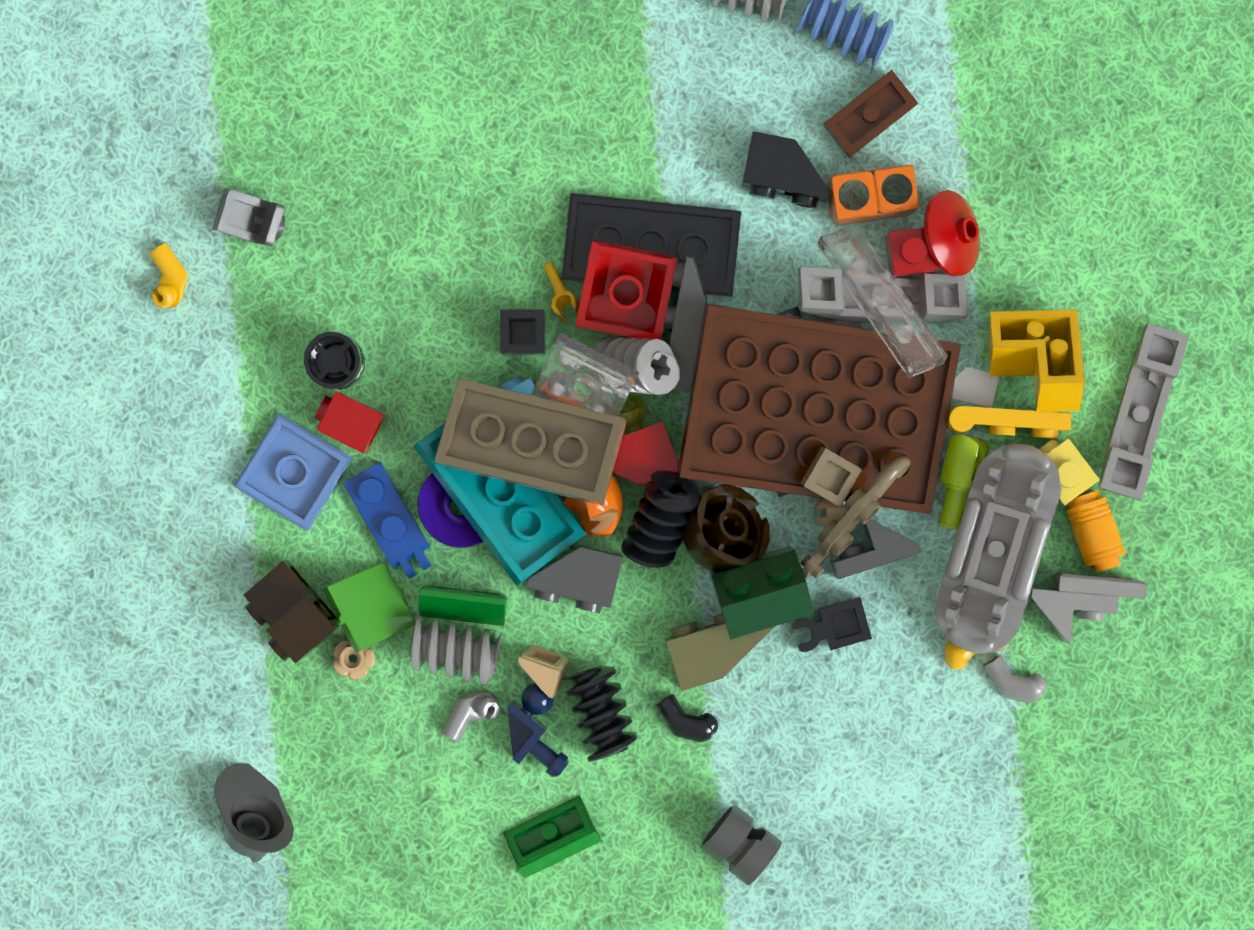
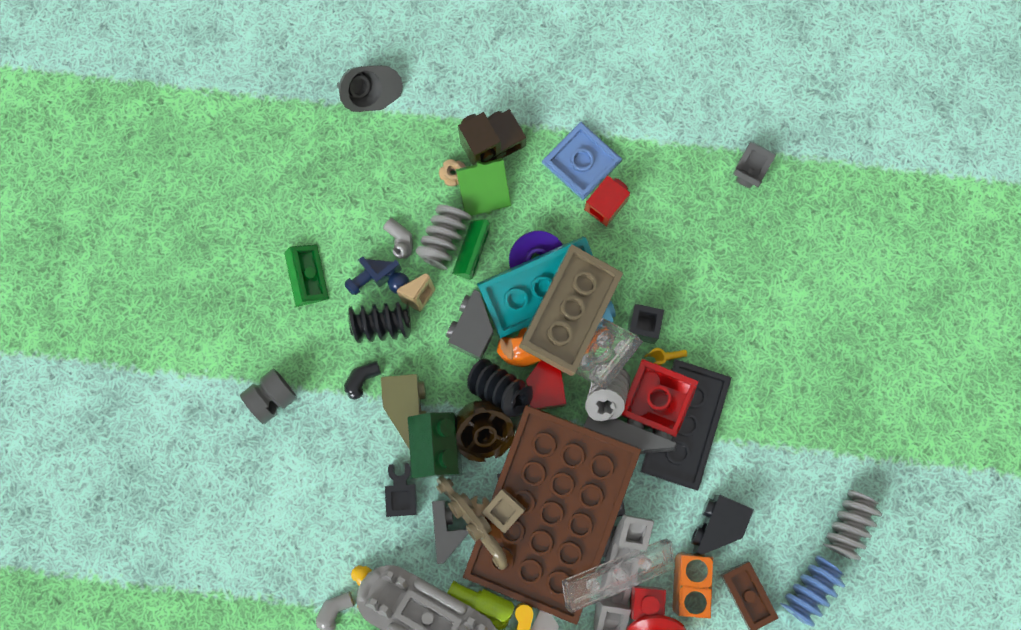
camera: 105 degrees right, 10 degrees down
yellow arm [149,243,188,308] -> none
black wheel [304,332,365,390] -> none
blue hinge [343,462,432,579] -> none
clear yellow hinge [609,395,646,432] -> none

